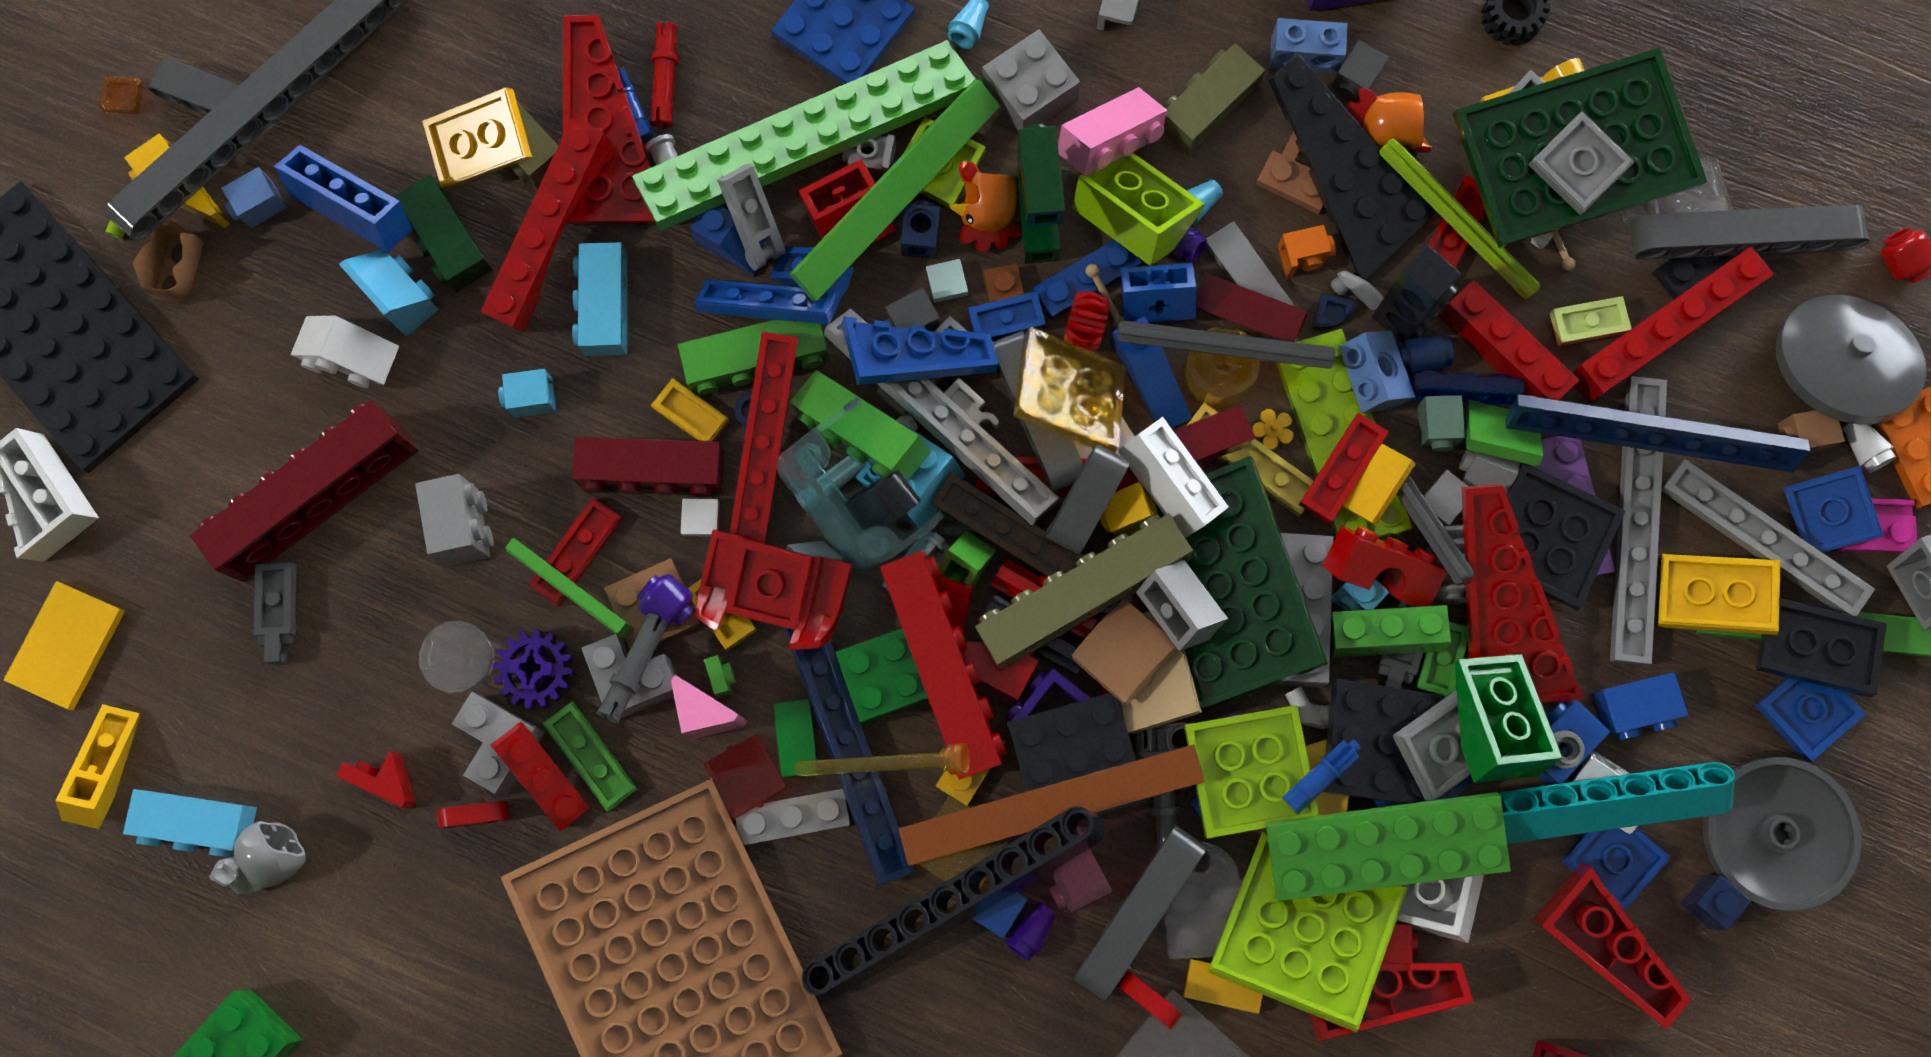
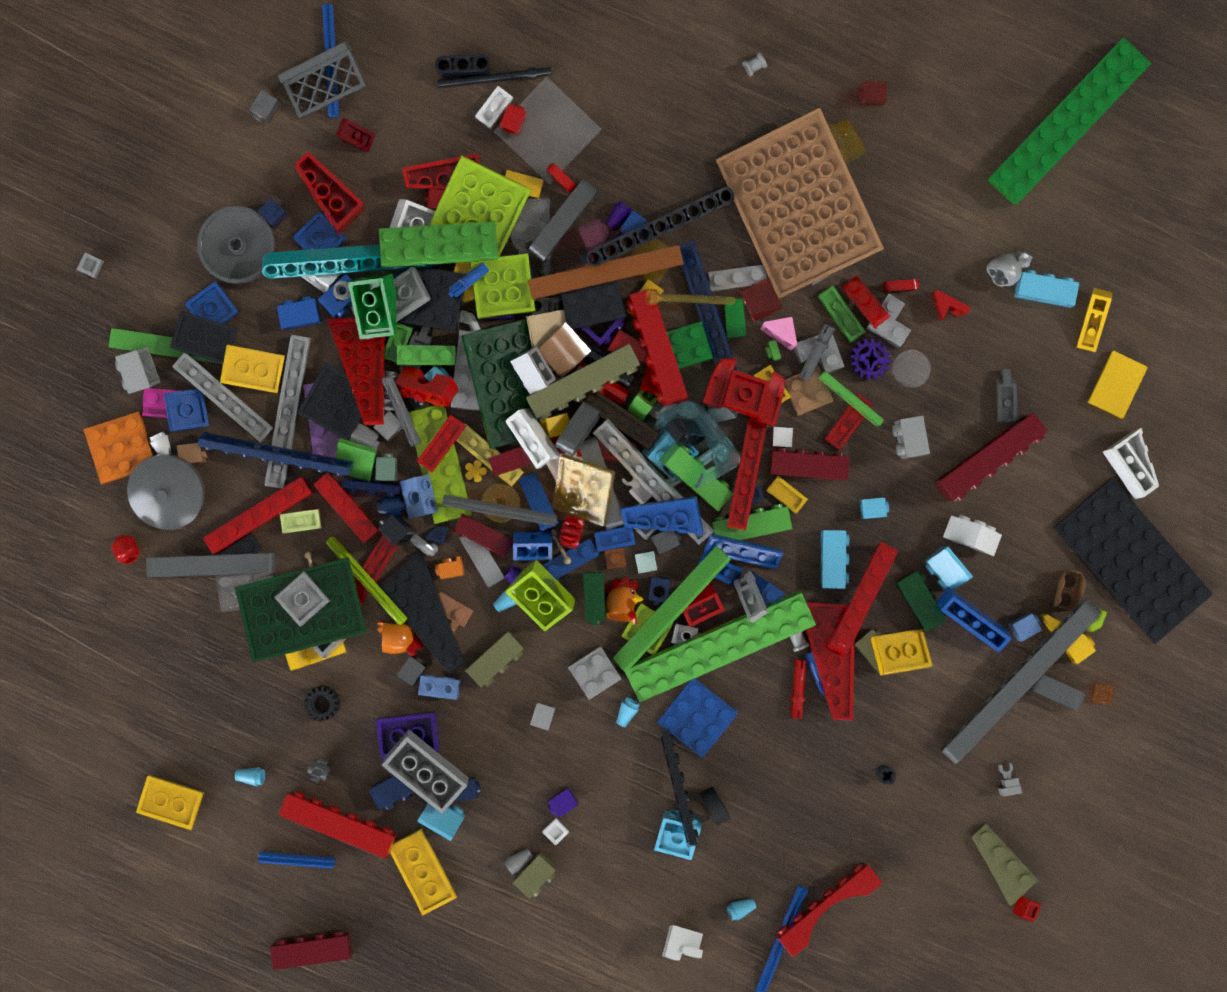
camera: 175 degrees right, 10 degrees up
dark purple head [637,574,694,629] -> none
bright pink brick [1058,87,1167,176] -> none
yellow tile [1342,444,1416,526] -> none

